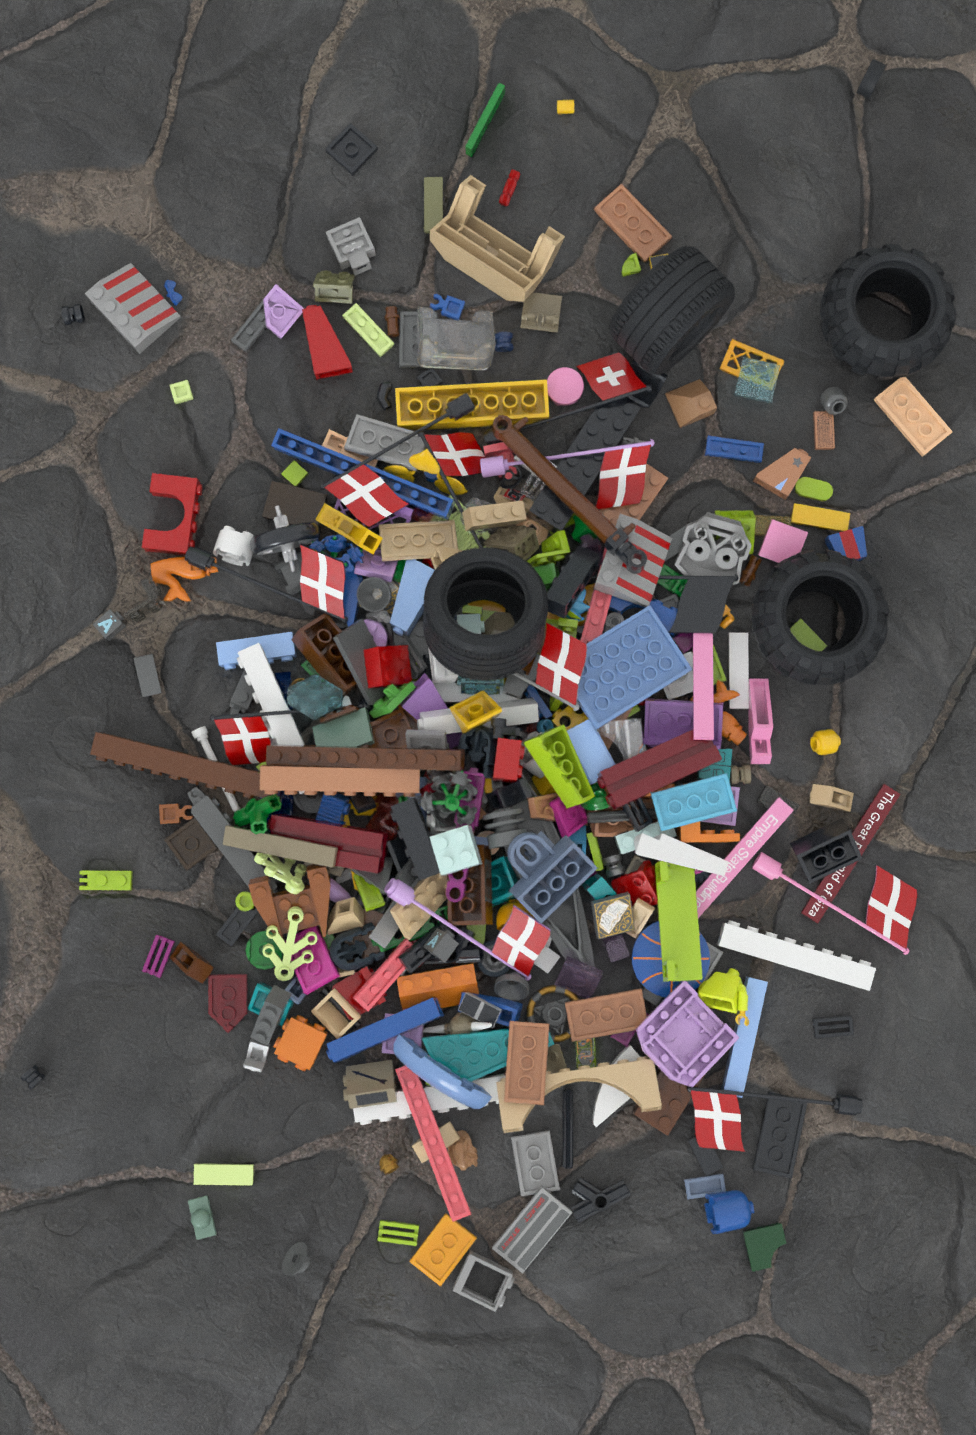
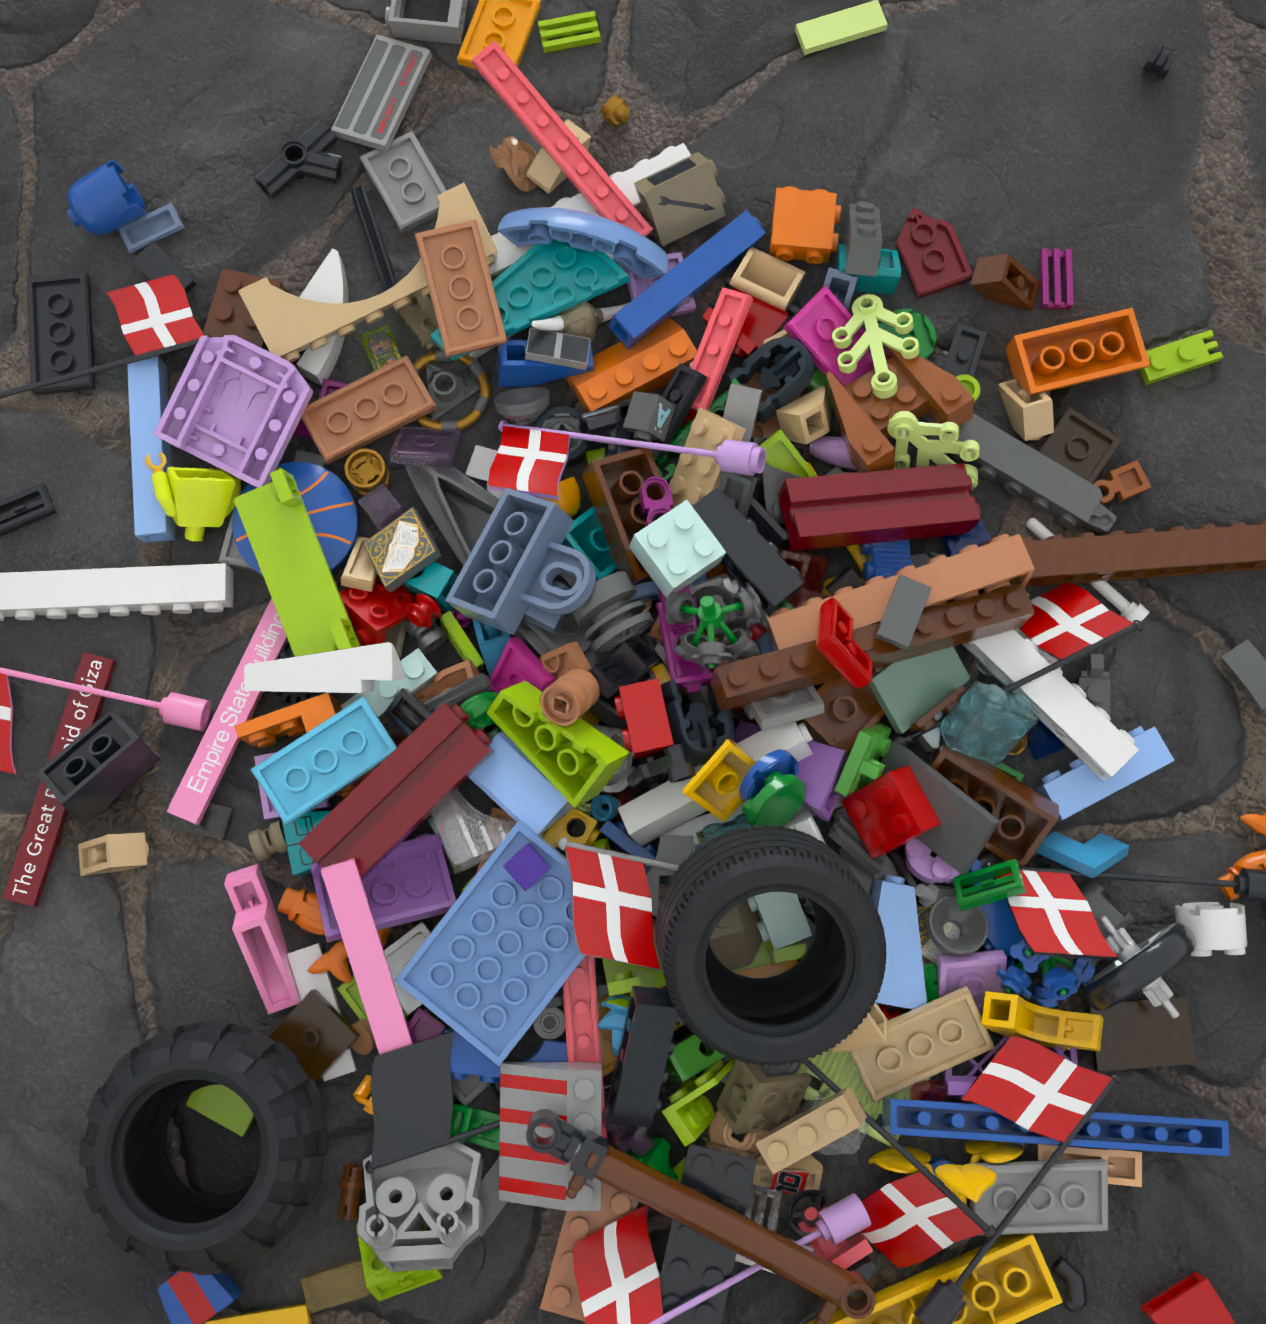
camera: 160 degrees right, 5 degrees down
dark tan tile [223,825,338,868] -> none
green piece [233,794,282,835] -> none
light grey bracket [243,1038,270,1072] -> none
lime tile [282,461,308,487] -> none
dark green tile [743,1222,786,1272] -> none
bright pink tile [758,519,808,563] -> none
yellow head [810,729,841,755] -> none
none -> dark brown plate [269,989,360,1084]
none -> pearl gold wheel [345,449,392,500]
none -> medium nougat tile [351,1019,377,1055]
none -> red wheel [406,594,442,628]
none -> dark purple tile [503,843,552,892]
none -> nougat wheel [540,668,600,726]
none -> blue tile [740,749,799,802]
none -> green tile [742,771,807,827]
none -> red brick [816,597,873,689]
none -> dark grey tile [875,574,932,650]
none -> green tile [952,859,1026,911]
none -> tan slope [998,379,1054,441]
none -> orange slope [1005,308,1150,395]
none -> dark azure tile [1036,831,1129,879]

